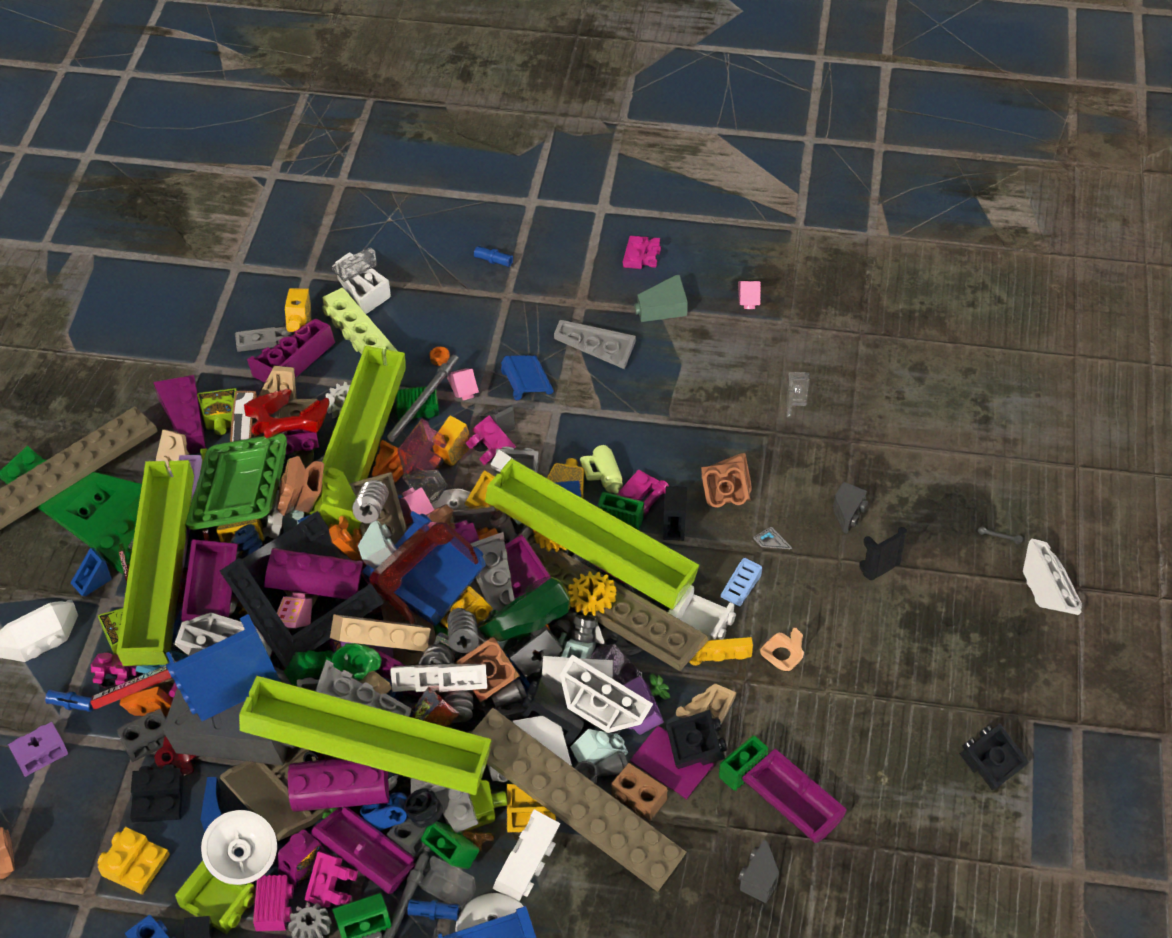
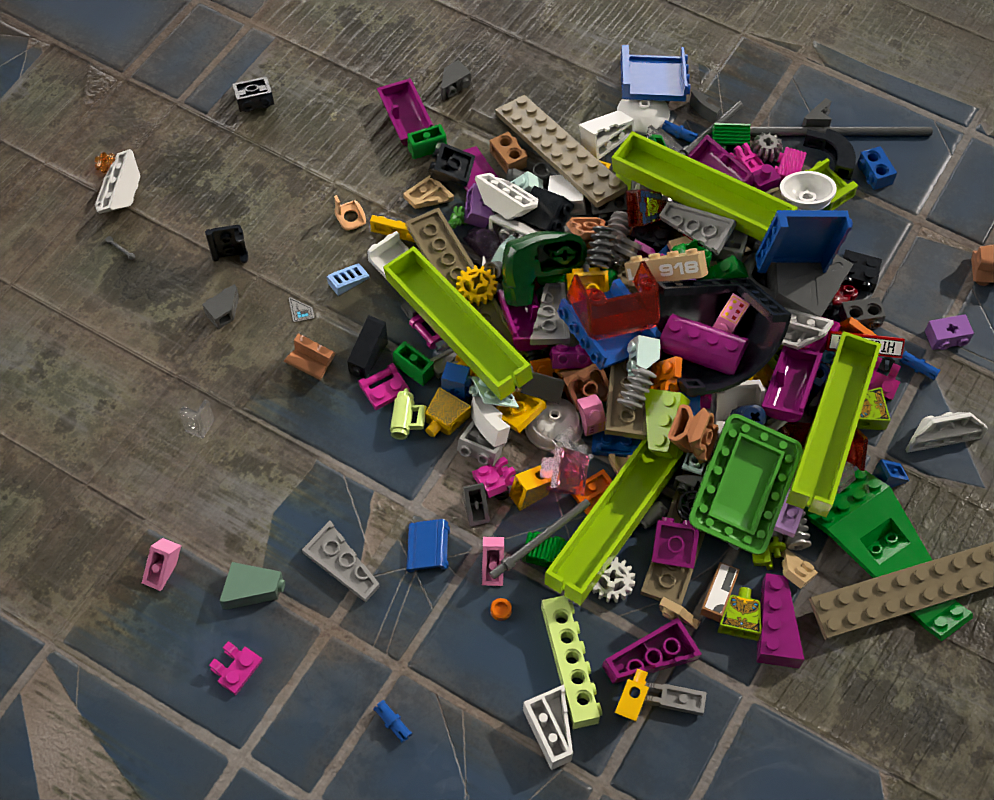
camera: 160 degrees left, 10 degrees up
yellow plate [97,827,170,895] -> none
red piece [244,389,330,438] -> none
clear panel [332,248,377,282] -> none
white slope [391,664,487,692] -> none
none -> clear orange plant [95,152,116,173]

